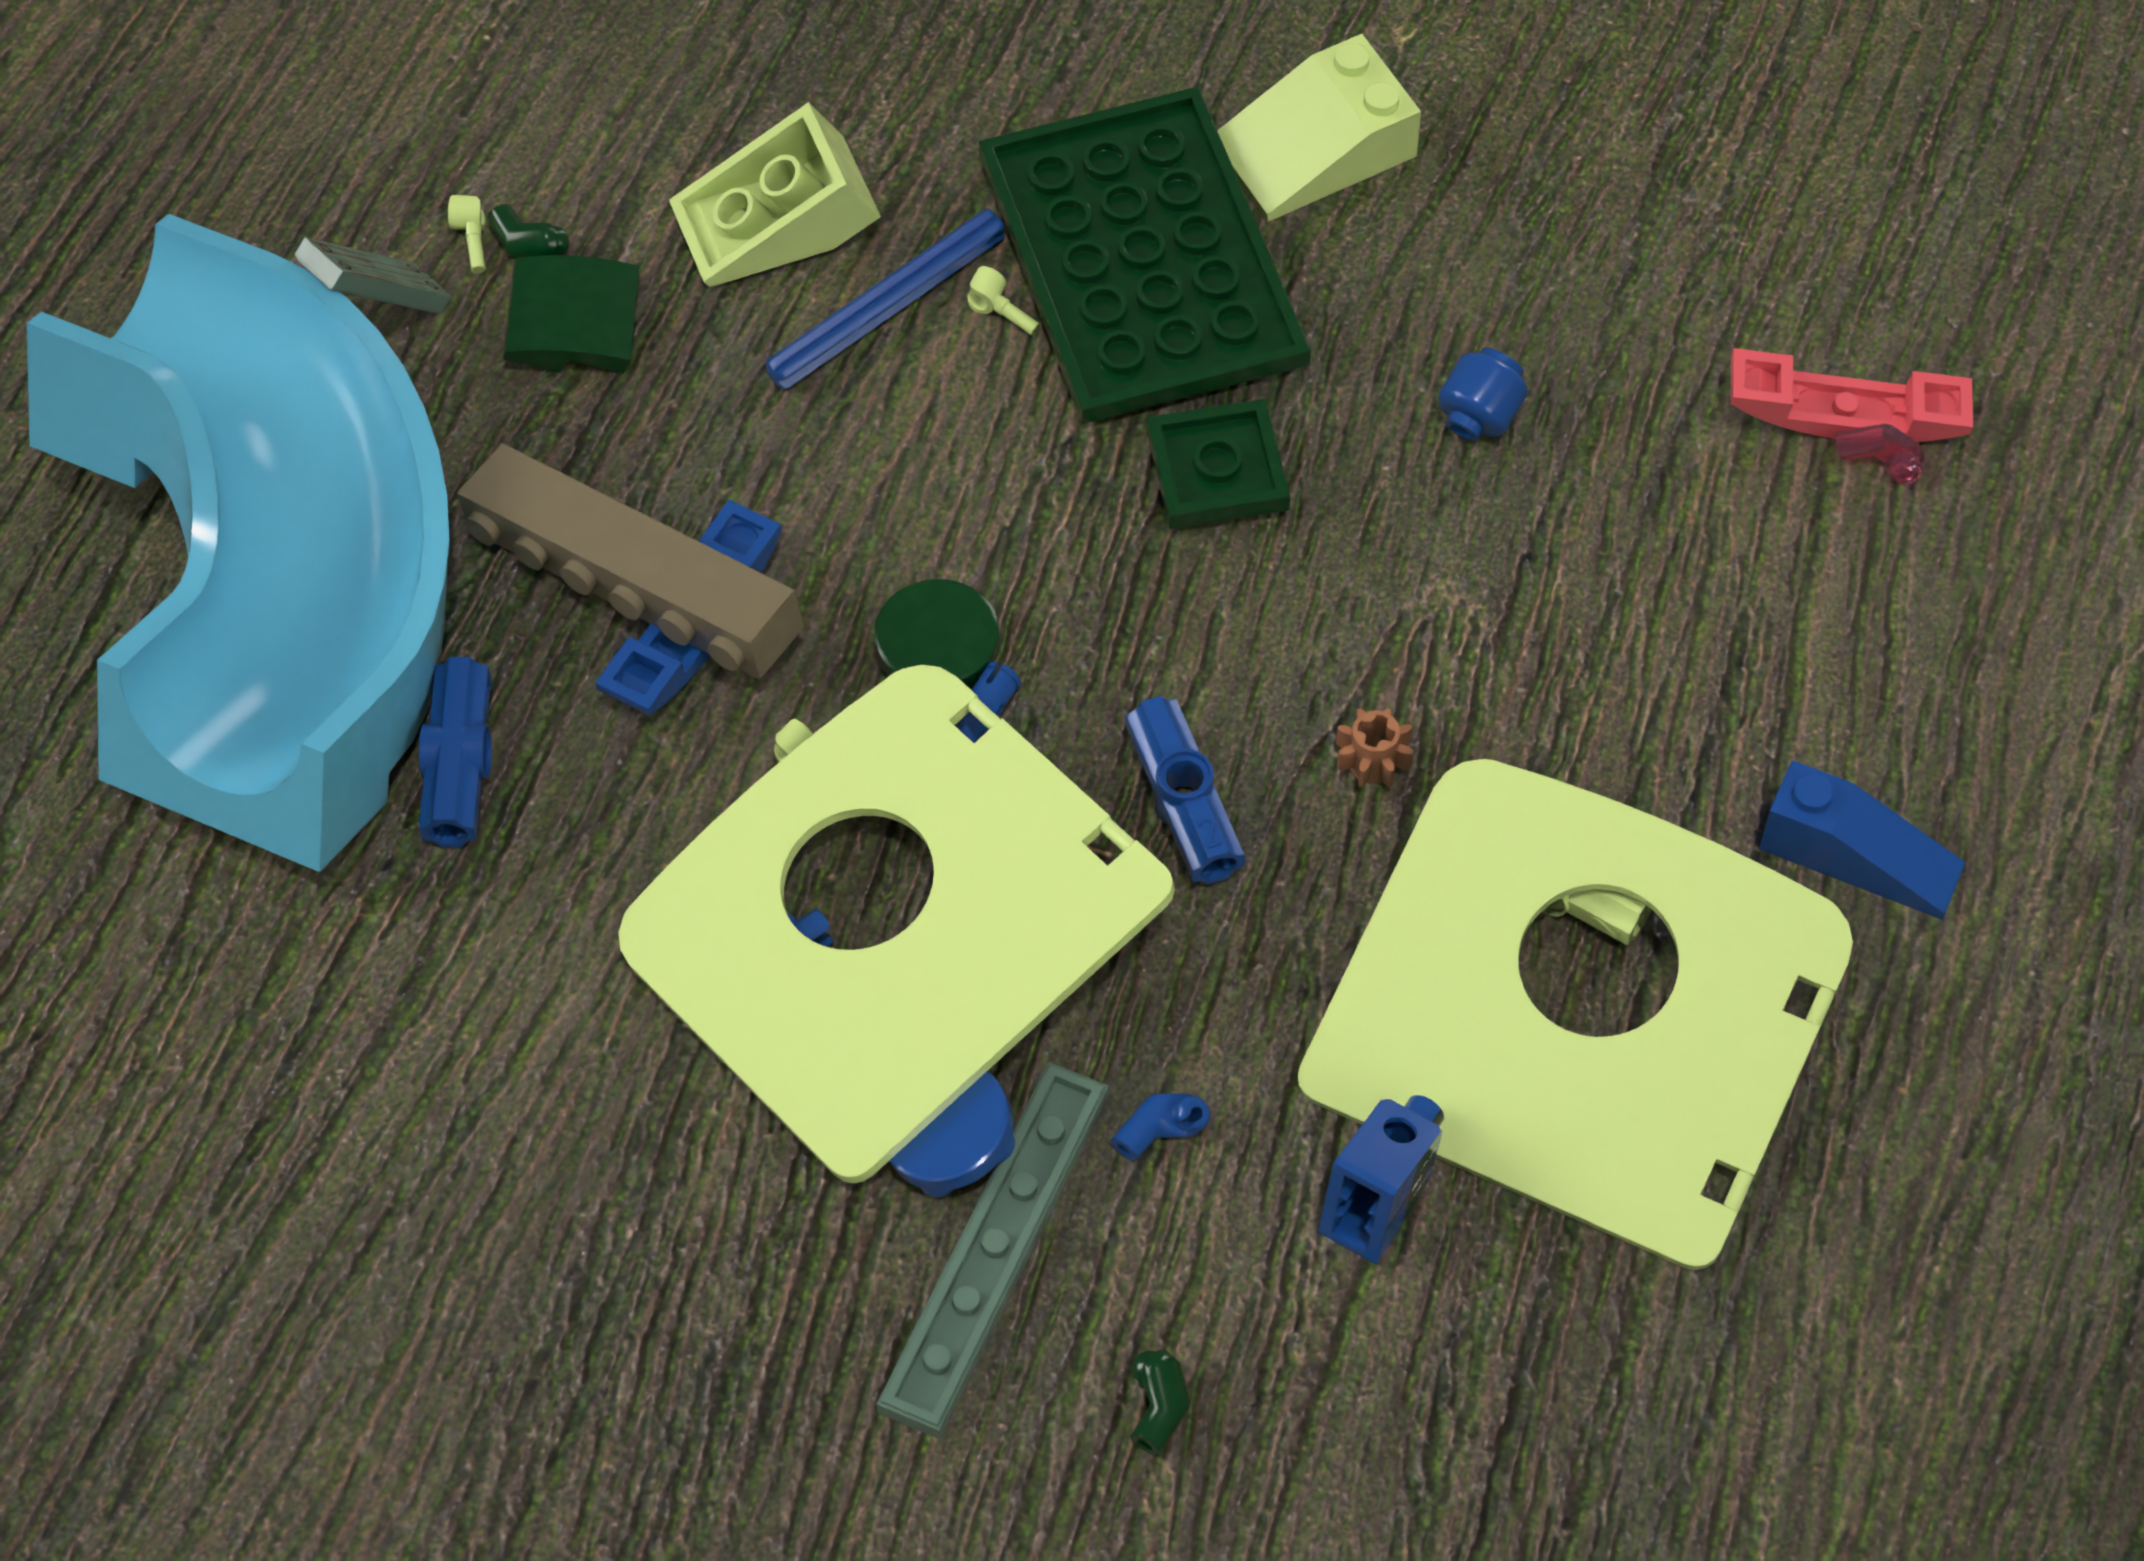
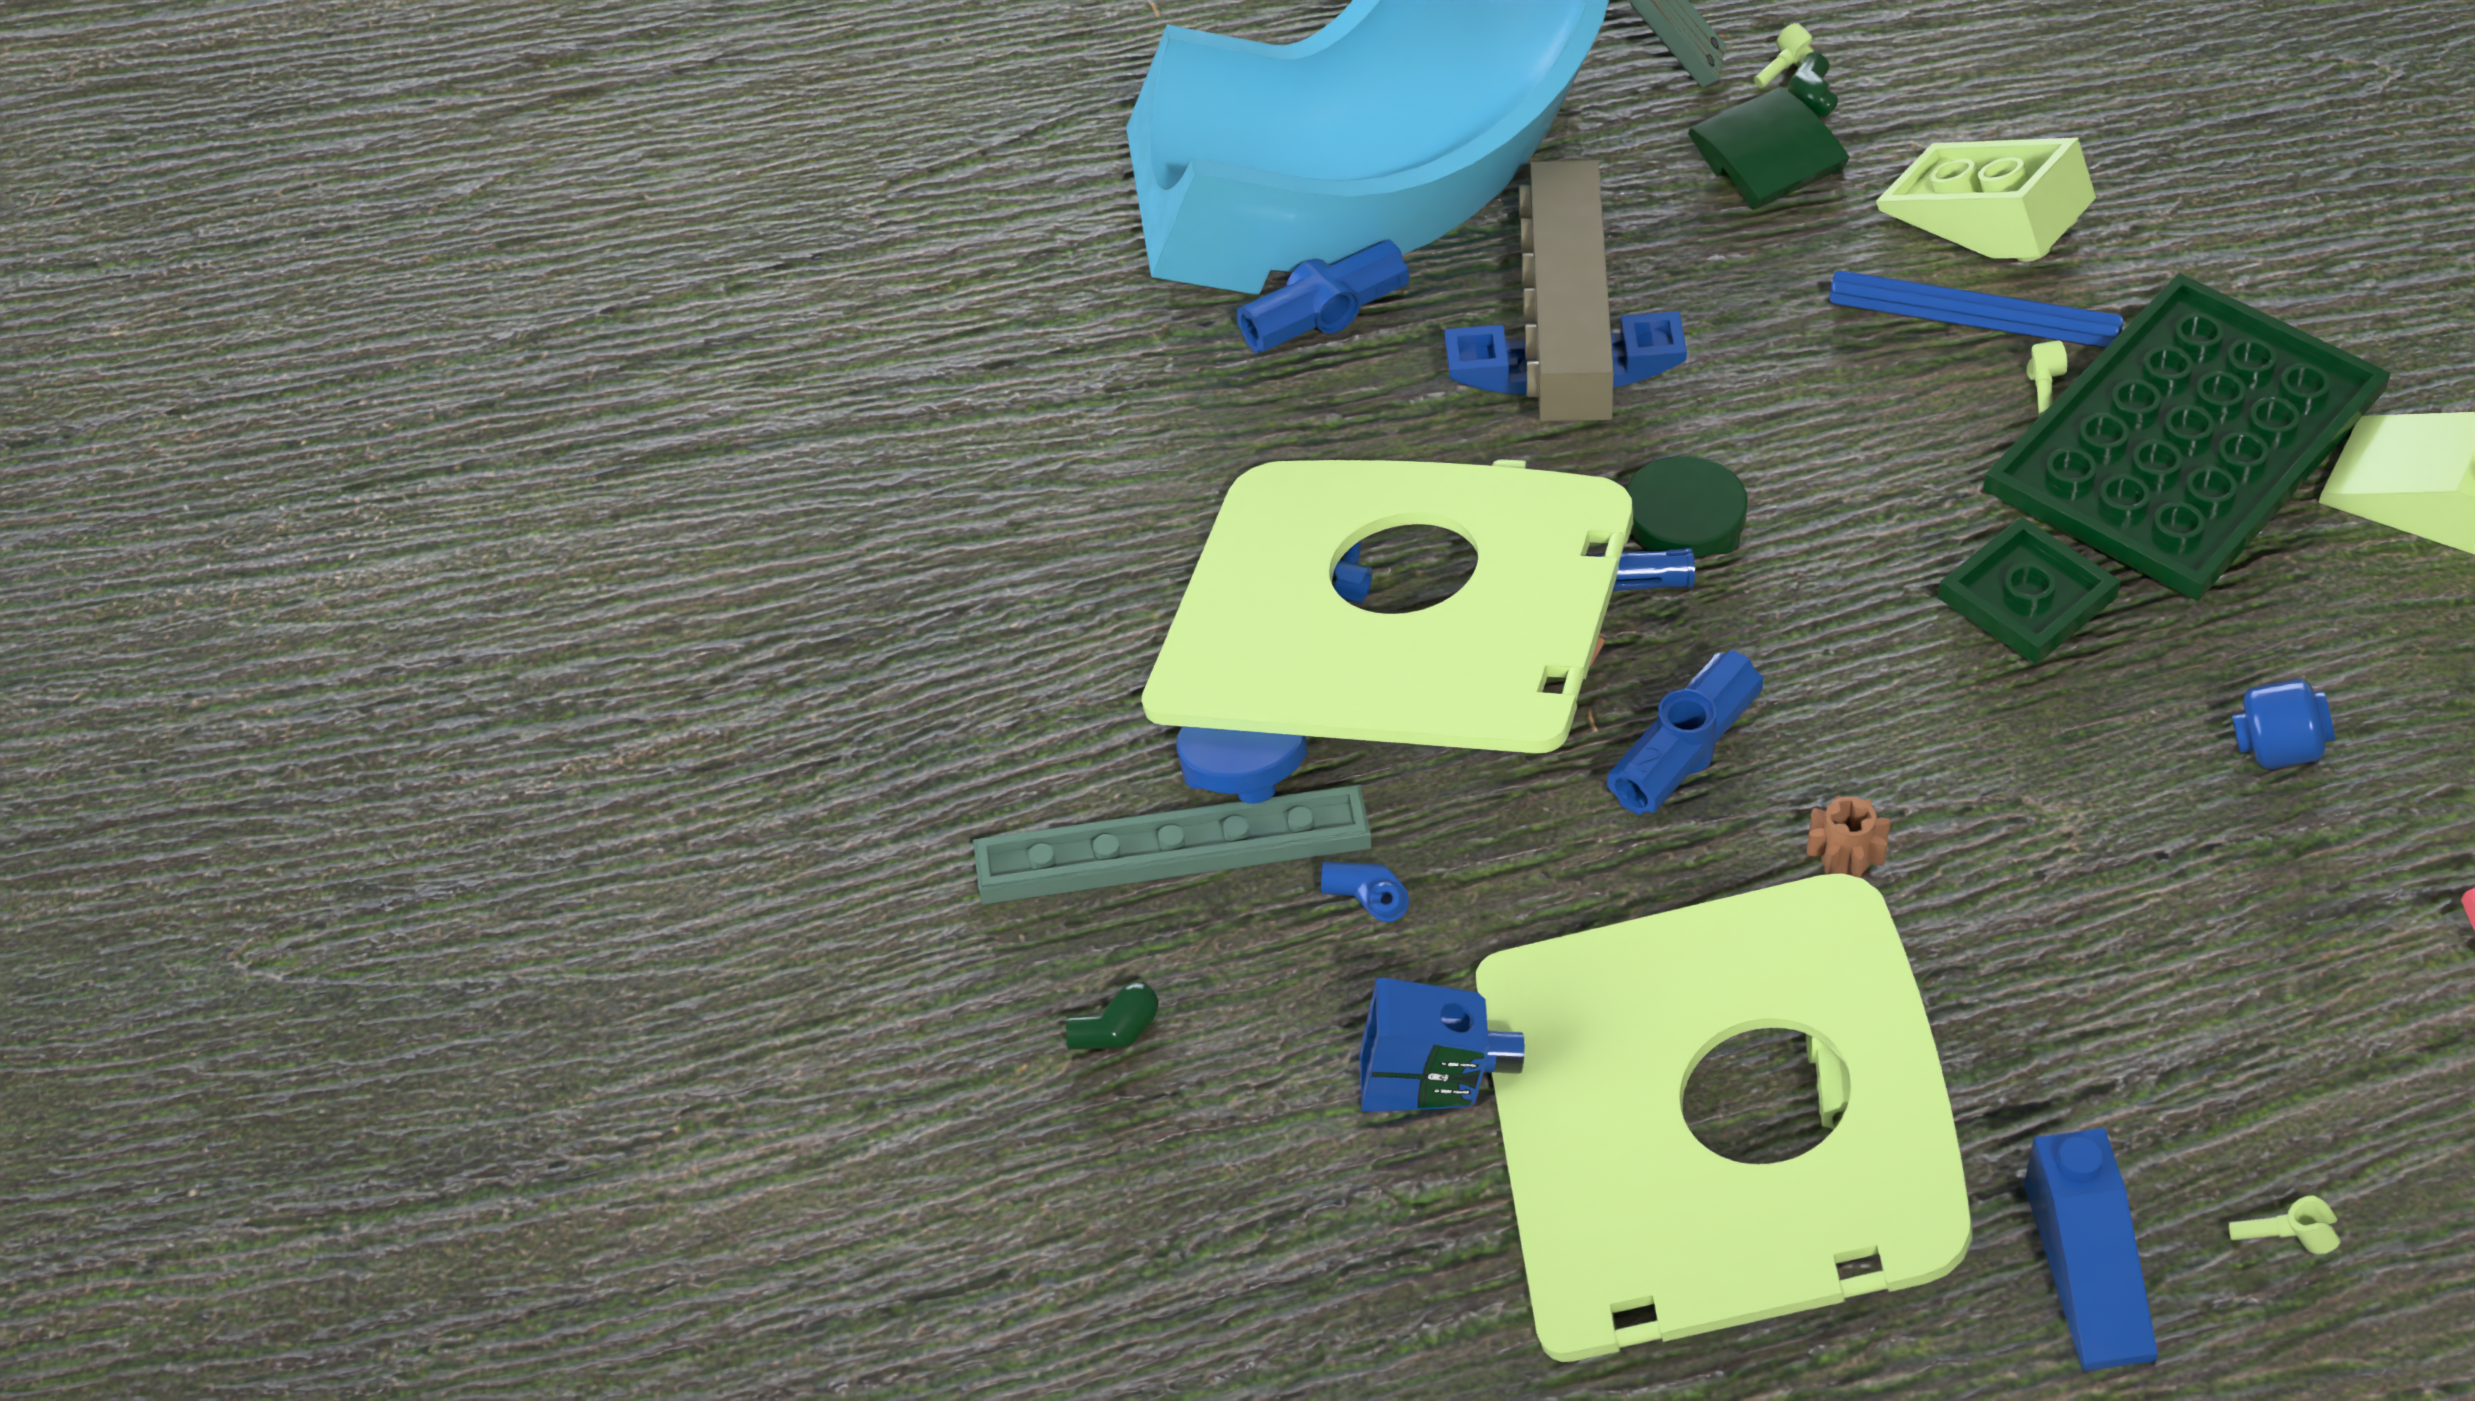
camera: 60 degrees right, 10 degrees down
none -> yellowish green hand [2229,1196,2340,1254]

